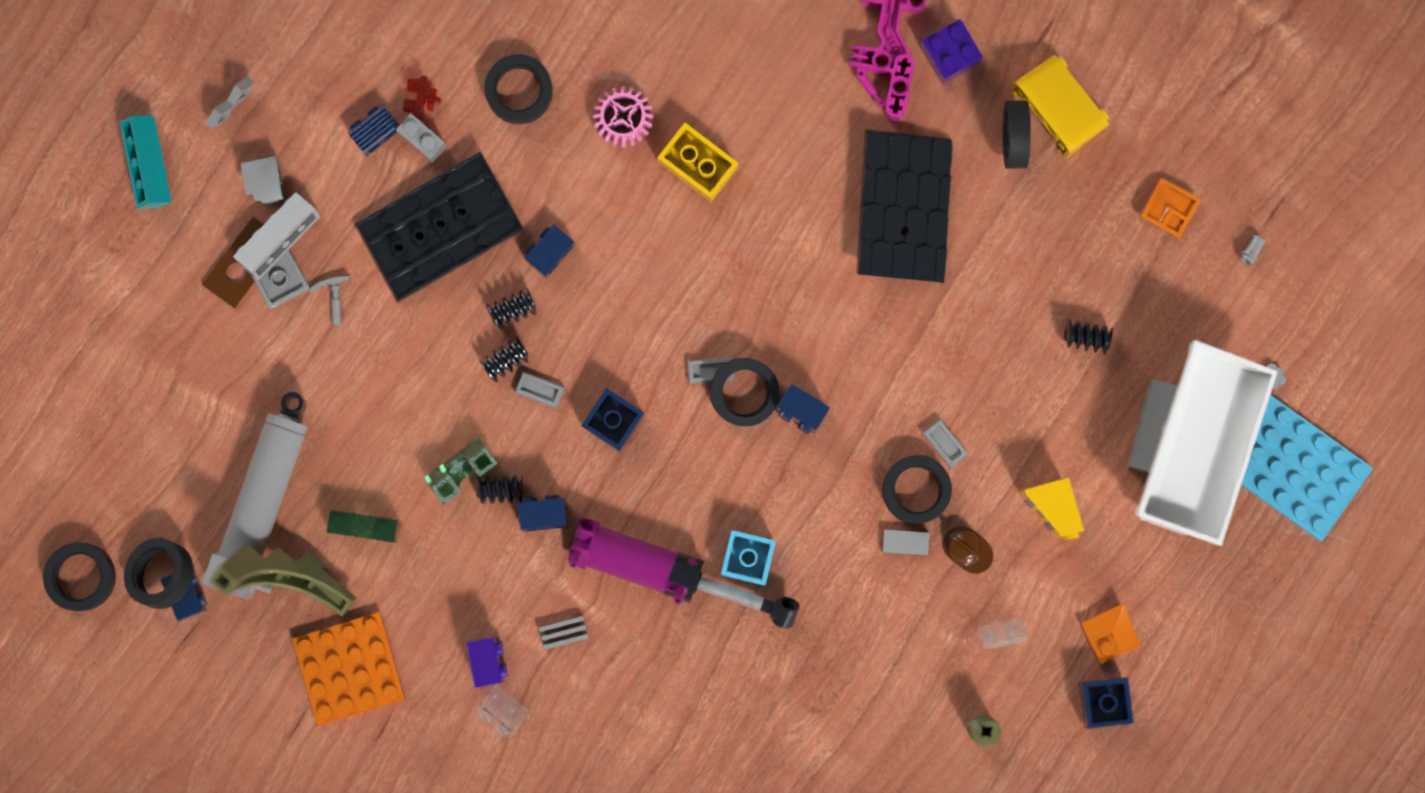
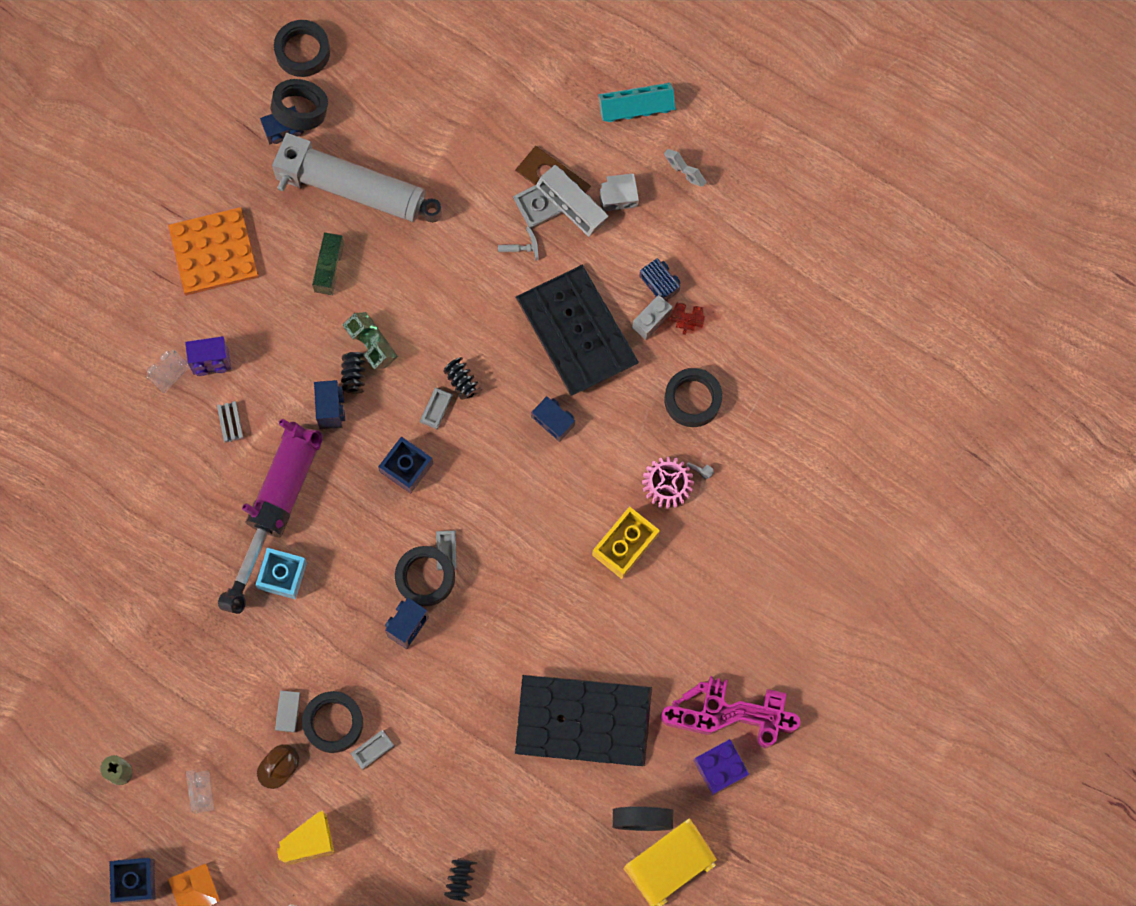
camera: 90 degrees right, 10 degrees down
olive arch [208,544,356,616] -> none
black piece [486,287,536,329] -> none
none -> light grey hand [686,462,714,479]

